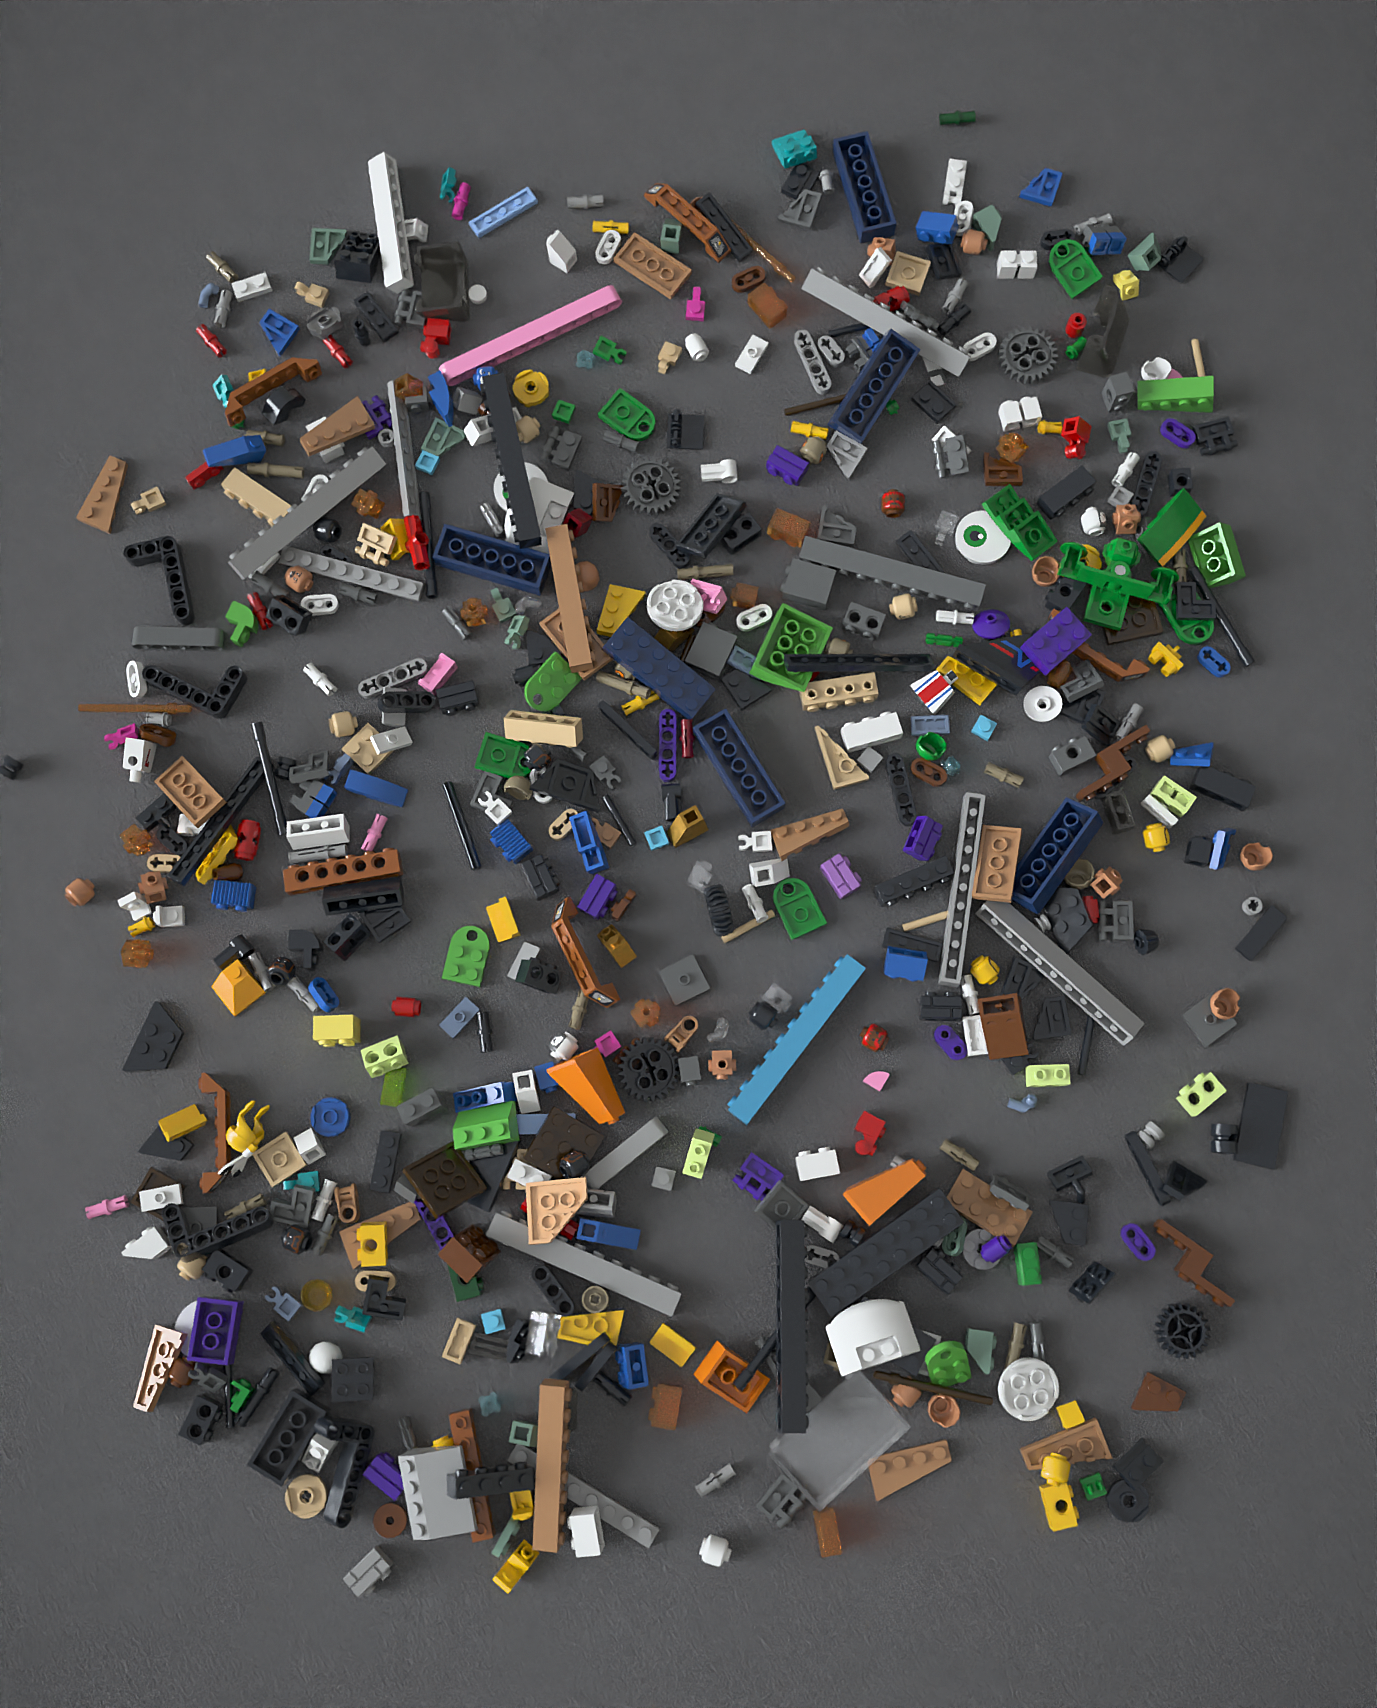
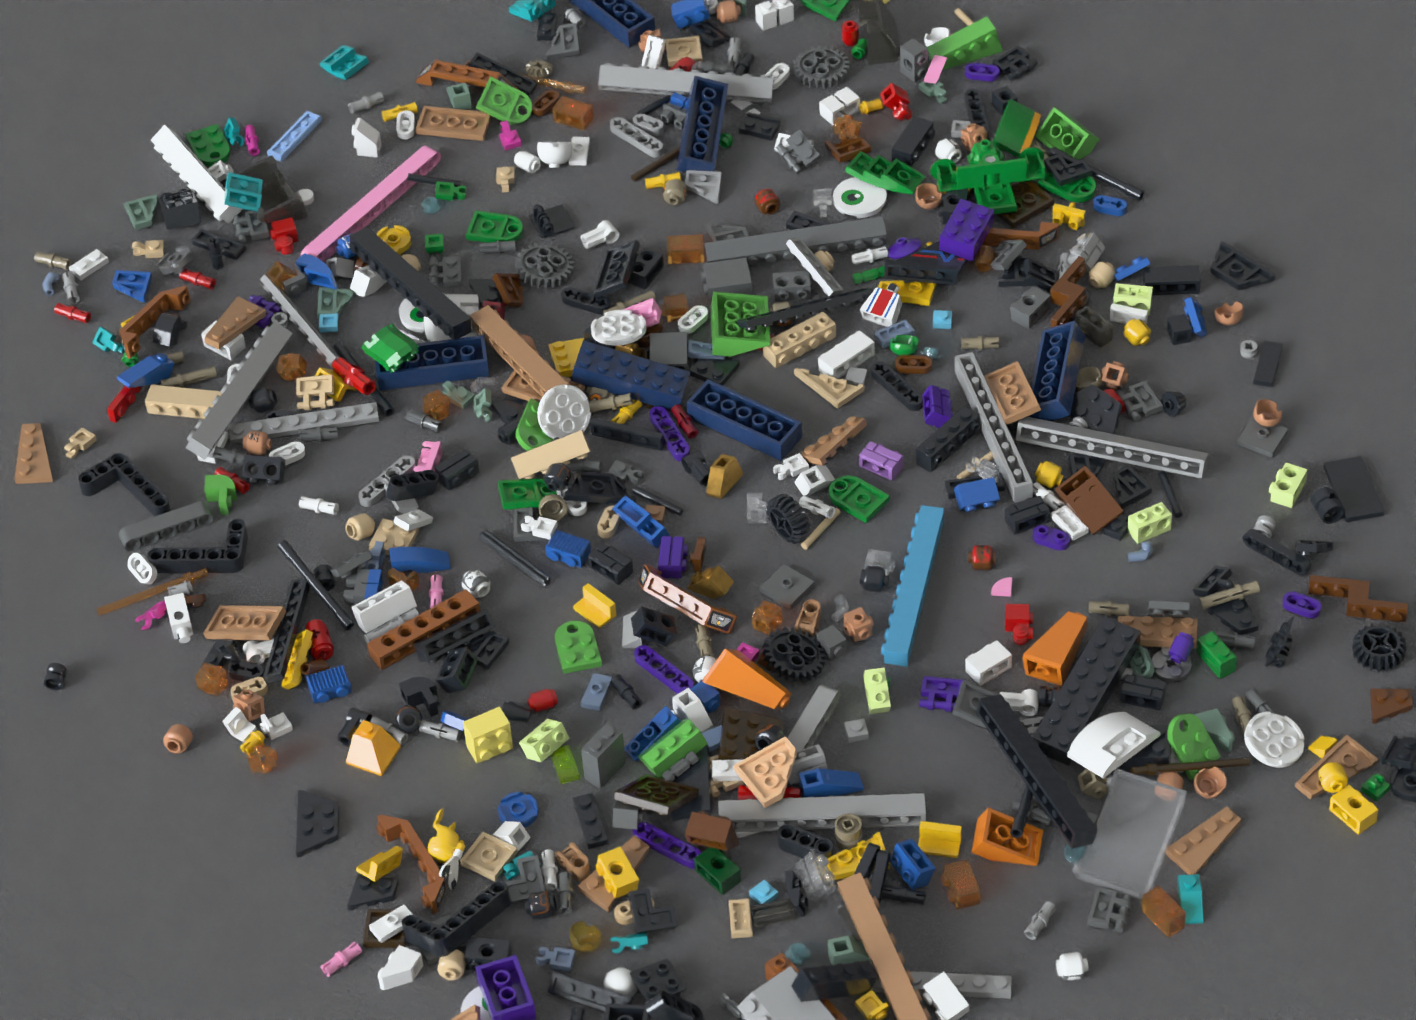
camera: 25 degrees left, 30 degrees down
medium azure plate [644,826,669,851] -> none
dark purple brick [766,445,809,486] -> none
white dish [1024,686,1062,722] -> none
white pin [1111,452,1140,487] -> none
none -> green plate [185,124,231,167]
none -> teal slope [224,172,263,212]
none -> teal slope [319,45,369,80]
none -> green brick [361,323,419,373]
none -> clear orange bracket [388,568,419,591]
none -> black bar [407,173,461,187]
none -> white head [462,569,491,598]
none -> bright green plate [476,76,532,125]
none -> black cone [502,701,531,722]
none -> dark tan gear [526,60,553,78]
none -> white cylinder [537,141,572,168]
none -> white tile [538,385,591,439]
none -> dark purple beam [634,645,694,694]
none -> light grey plate [786,238,843,296]
none -> bright pink sticker [924,55,947,84]
none -> clear plate [966,456,1000,482]
none -> light grey brick [1067,233,1105,273]
none -> teal slope [1177,874,1203,924]
none -> dark tan pin [1199,580,1260,610]
none -> black wing [1211,241,1276,290]

